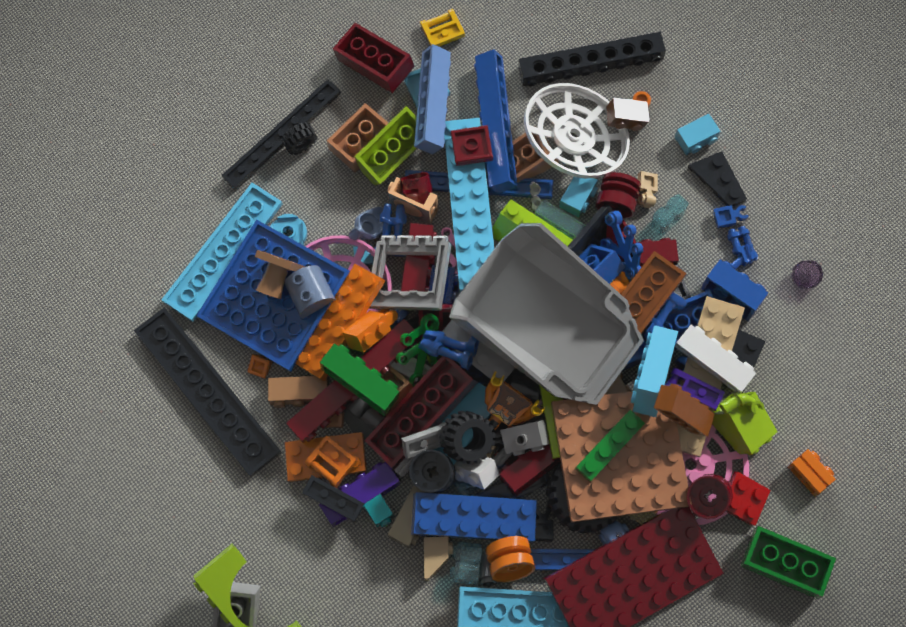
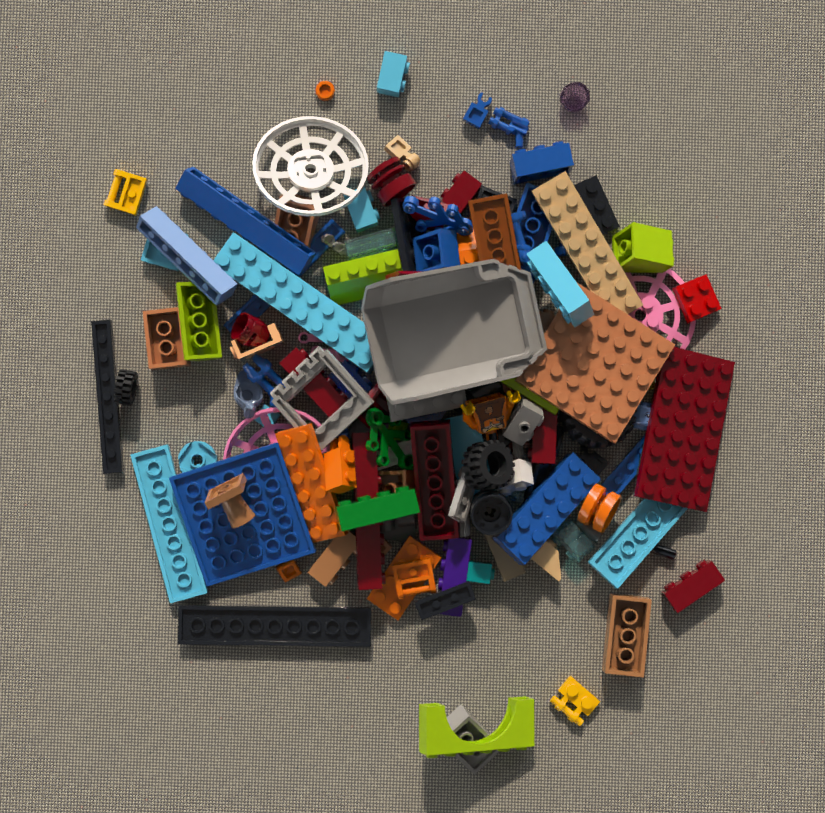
camera: 55 degrees left, 15 degrees up
sand blue brick [284,265,336,319] -> none
dark red brick [333,23,415,93] -> none
blue piece [419,330,479,369] -> none
dark red tile [451,125,493,166] -> none
black brick [518,31,666,86] -> none
green plate [575,409,645,482] -> none
brick [606,98,649,131] -> none
clear light blue brick [650,194,689,235] -> none
dark orange brick [654,383,715,437] -> none
dark purple plate [665,368,725,411] -> none
white brick [675,325,756,393] -> none
dark red wheel [687,474,733,519] -> none
black wing [688,151,747,207] -> none
lime piece [719,392,764,415] -> none
green brick [740,526,836,599] -> none
orange brick [788,449,836,497] -> none

